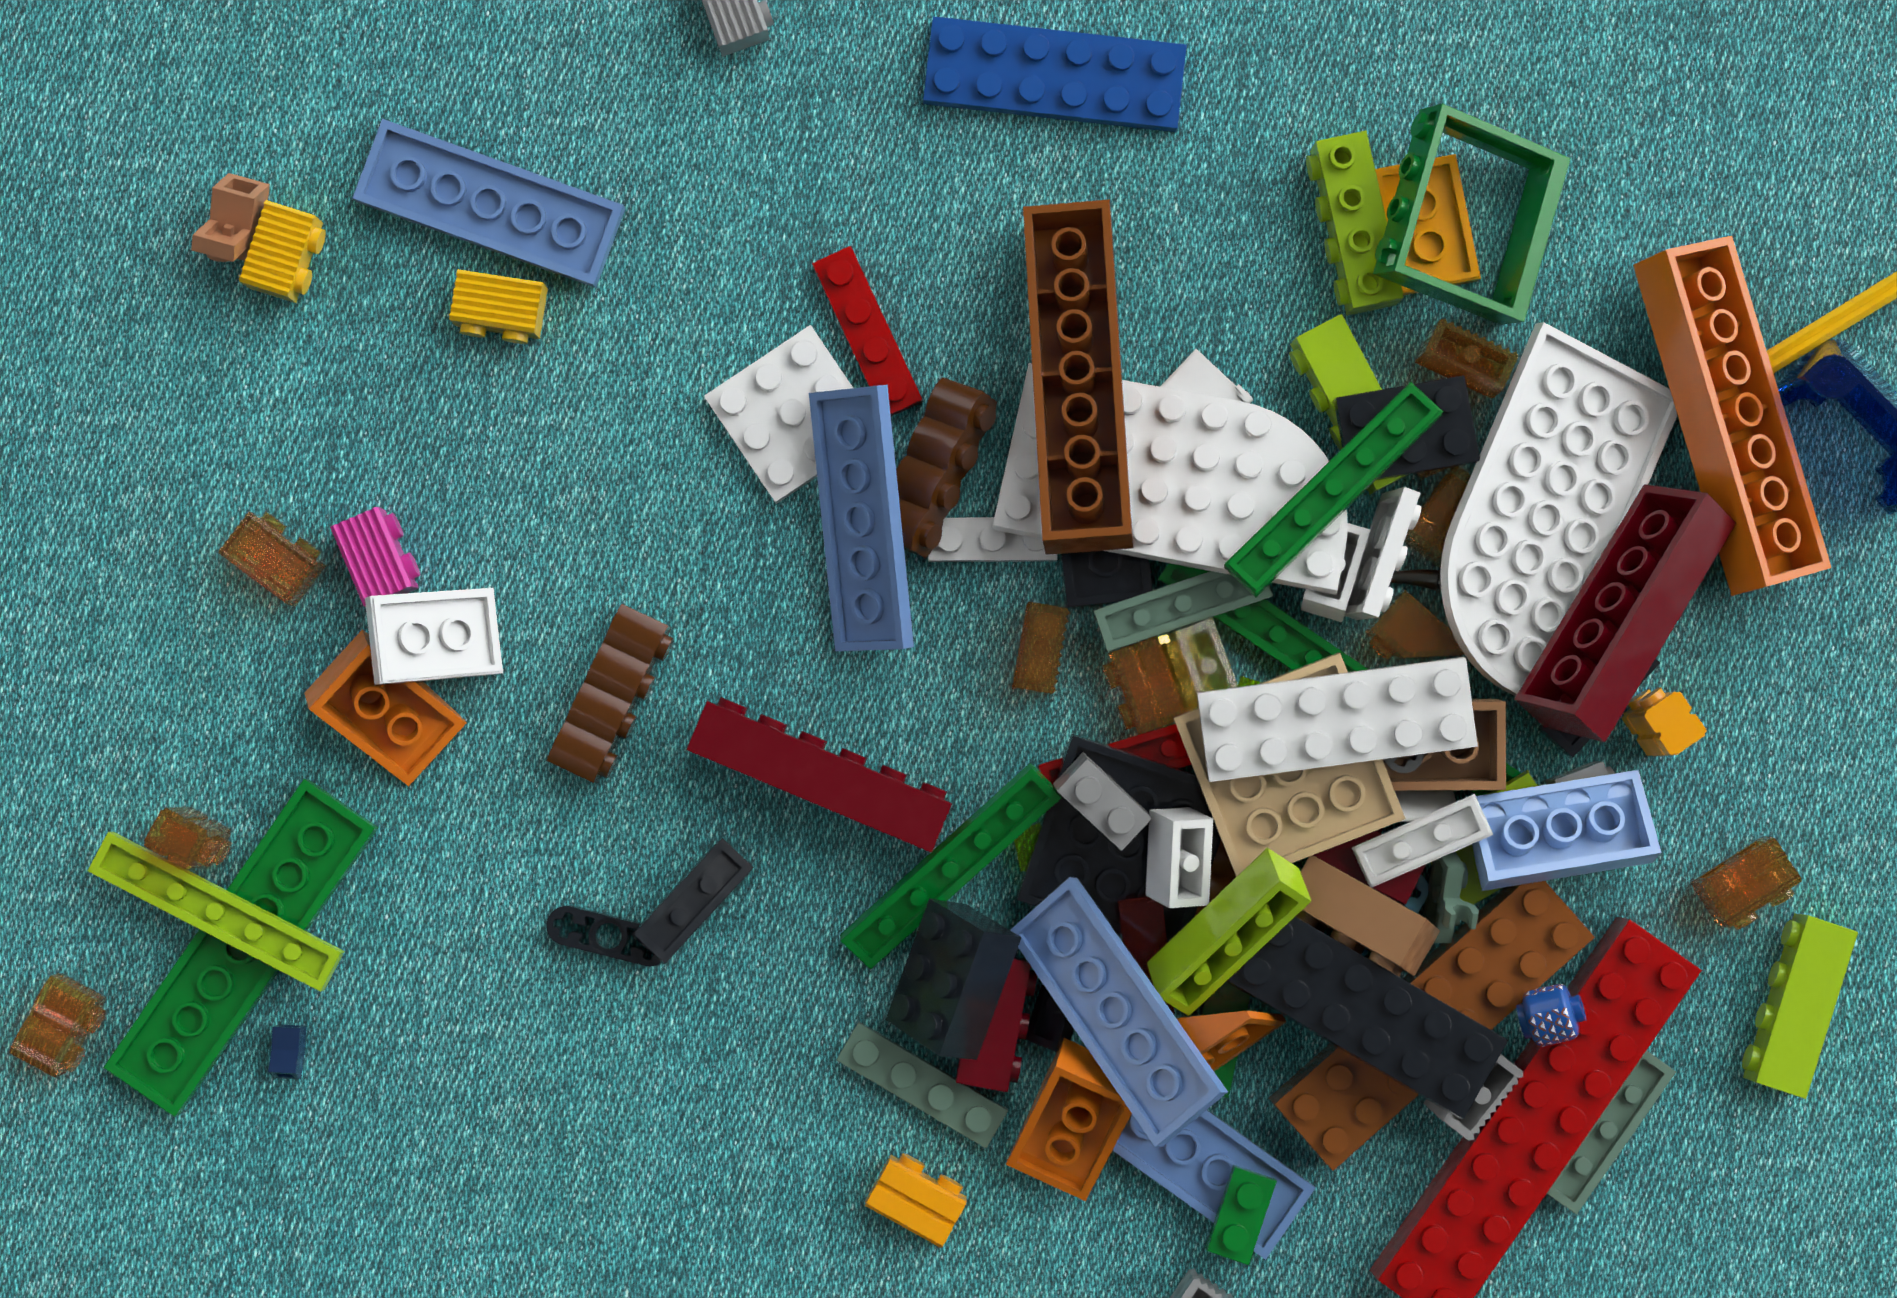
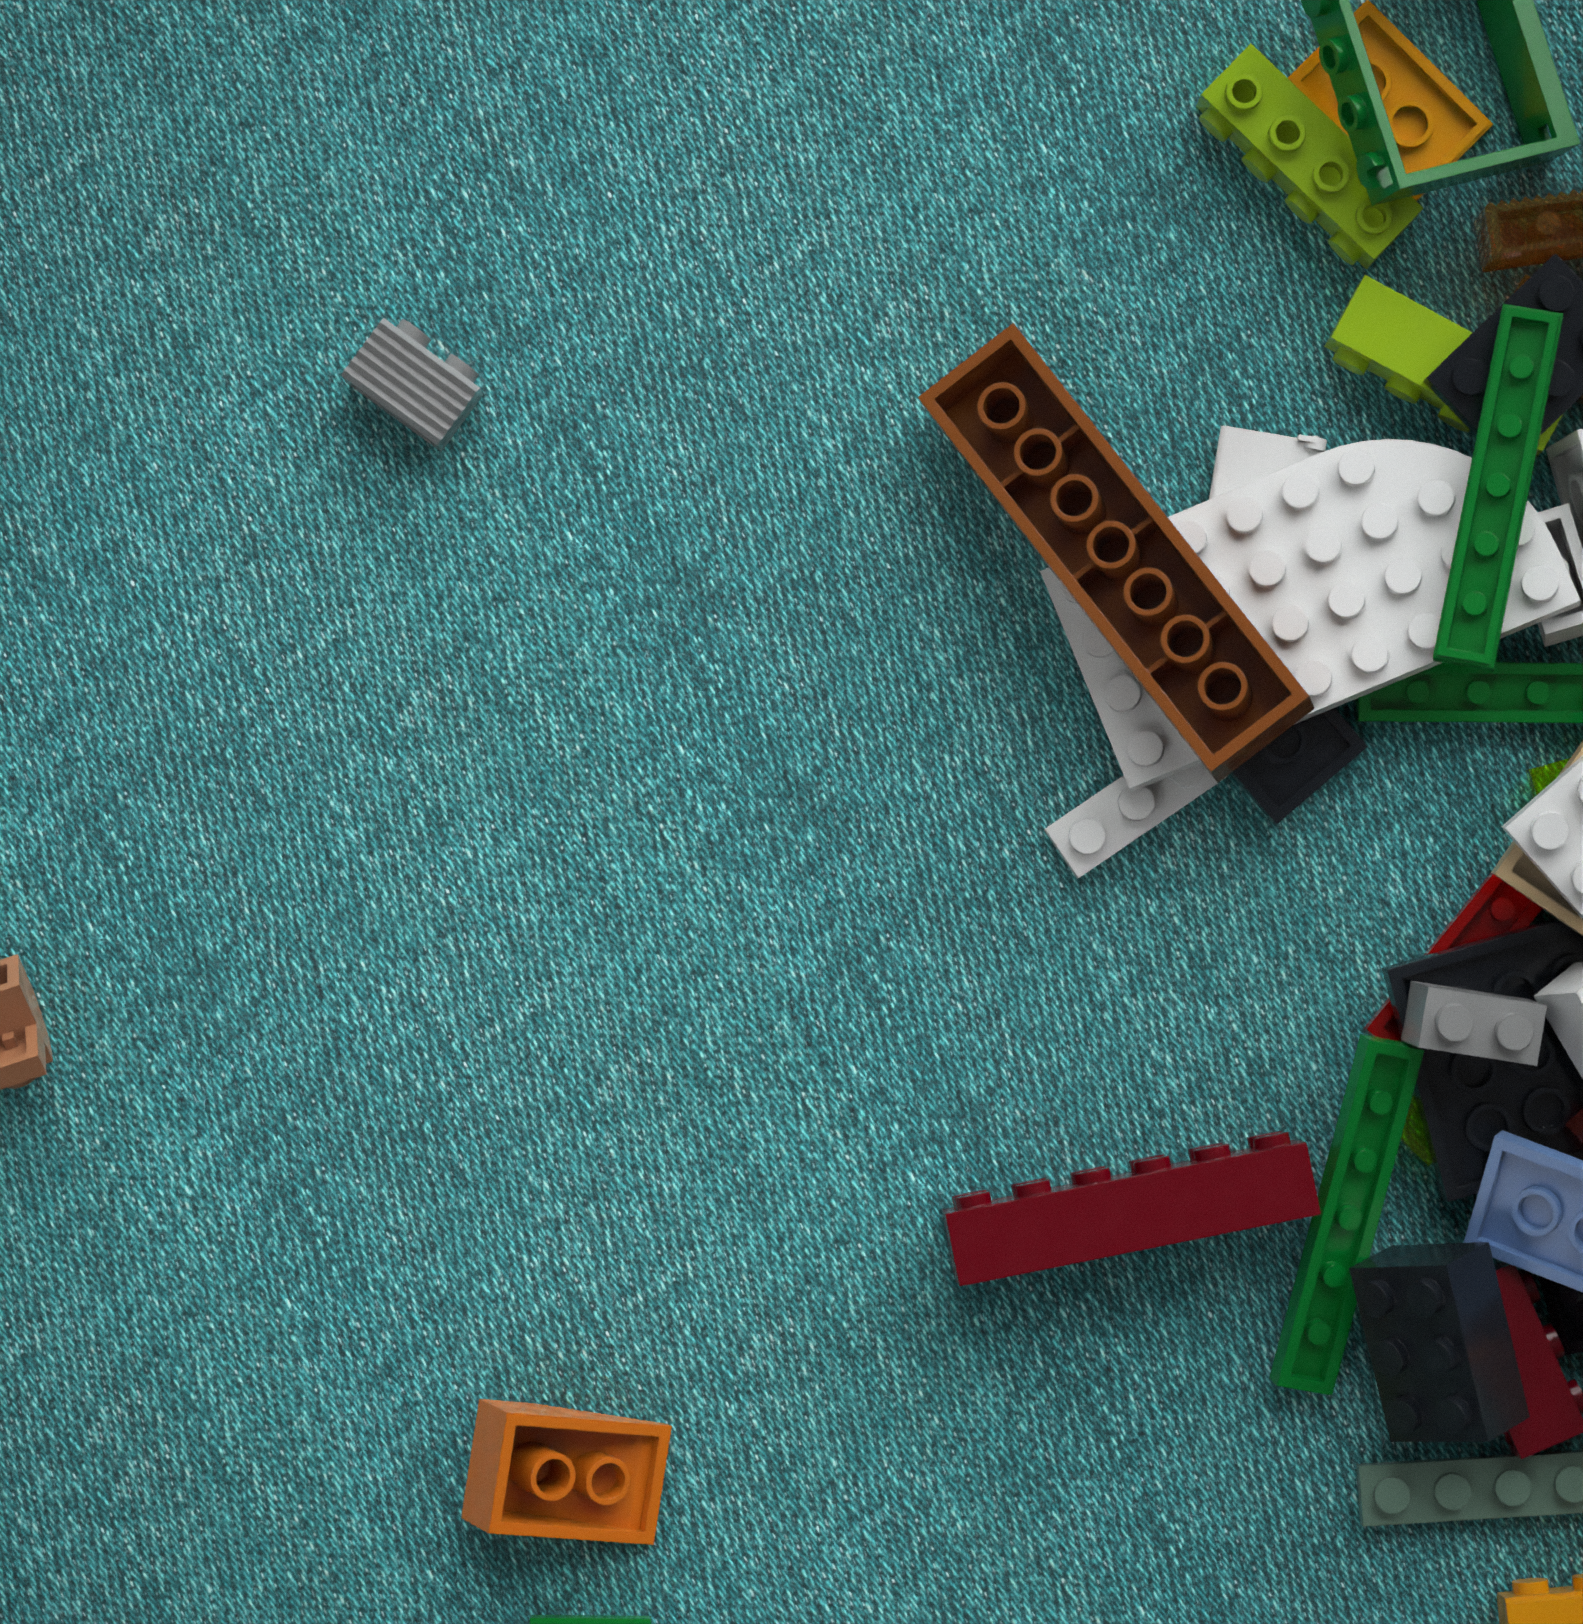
camera: 30 degrees left, 0 degrees up
clear orange brick [218,511,326,607] -> none
yellow brick [239,200,326,303] -> none
dark pink brick [330,507,420,607] -> none
medium blue plate [352,119,626,288] -> none
white tile [365,588,503,685] -> none
yellow brick [449,269,548,344] -> none
reddish brown brick [546,604,674,783] -> none
black beam [546,905,661,967] -> none
black plate [631,838,754,964] -> none
white plate [704,325,853,504] -> none
medium blue plate [809,385,914,651] -> none
red plate [812,246,923,417] -> none
reddish brown brick [896,377,997,558] -> none
blue plate [923,16,1187,132] -> none
clear orange brick [1012,602,1070,696] -> none
sand green plate [1094,571,1273,652] -> none
clear orange brick [1102,636,1186,735] -> none
clear yellow brick [1156,618,1239,713] -> none

